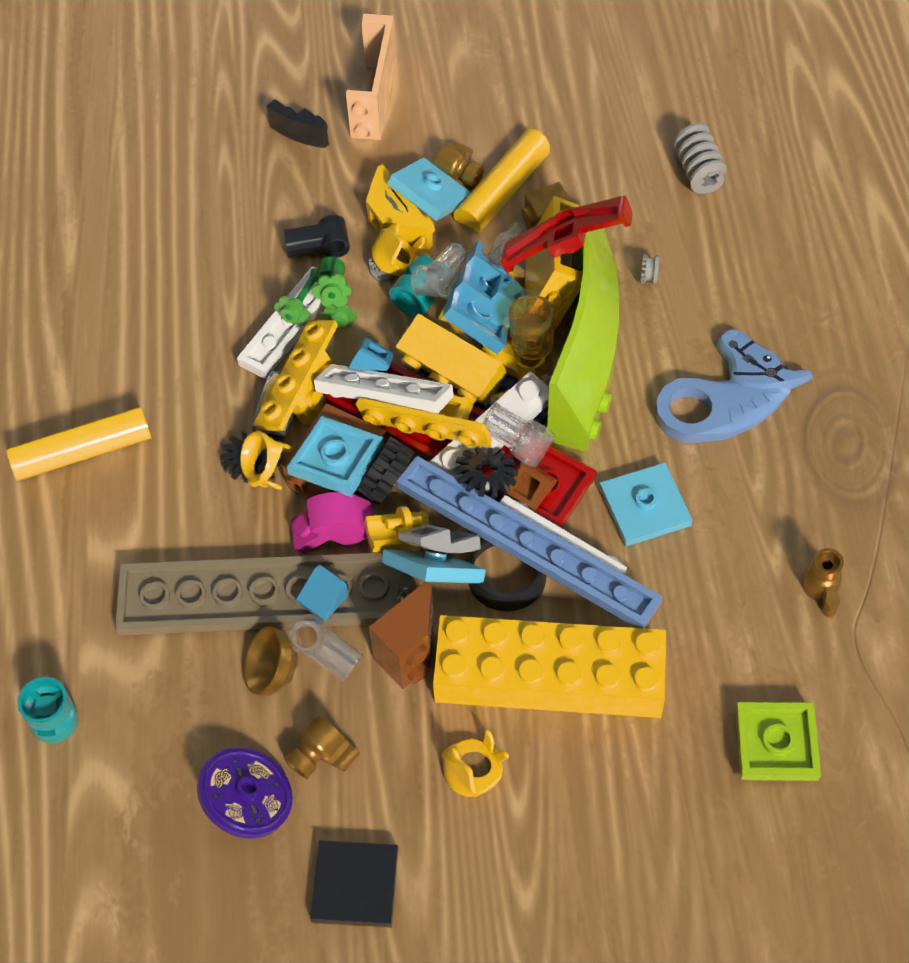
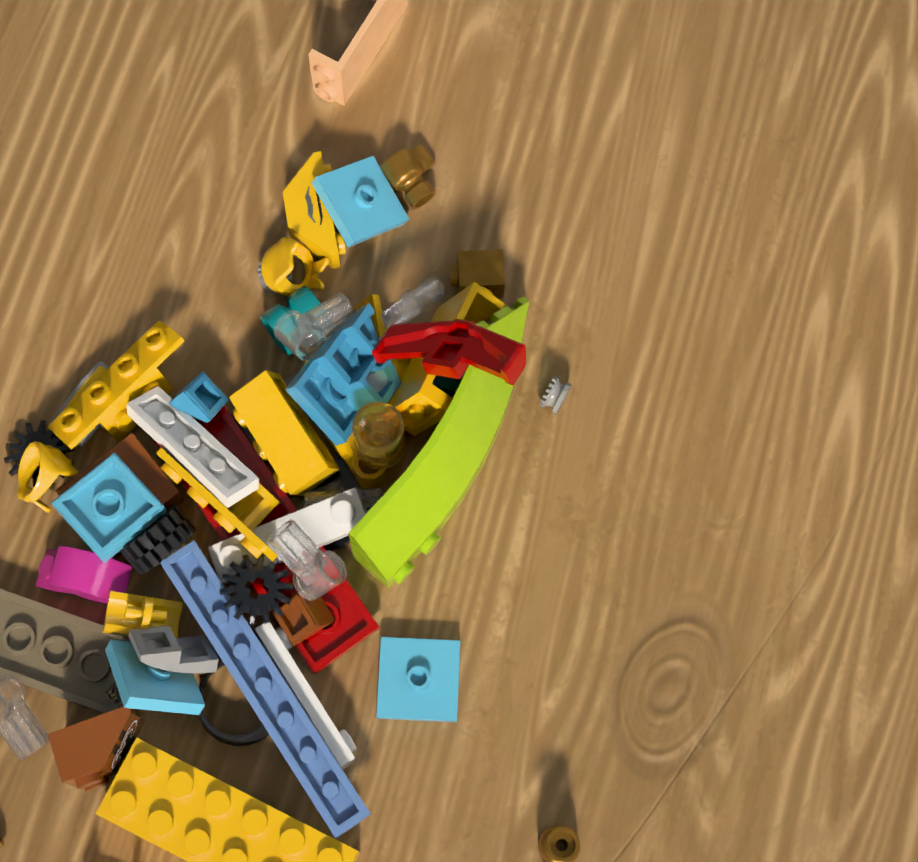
camera: 15 degrees right, 15 degrees up
white plate [237,266,325,379] -> none
black slope [266,99,329,148] -> none
bright green plant [274,257,357,328] -> none
black piece [284,215,350,258] -> none
dark azure slope [296,565,348,622] -> none
yellow brick [454,129,550,233] -> none
medium blue animal [655,330,813,443] -> none
light grey piece [673,123,727,194] -> none

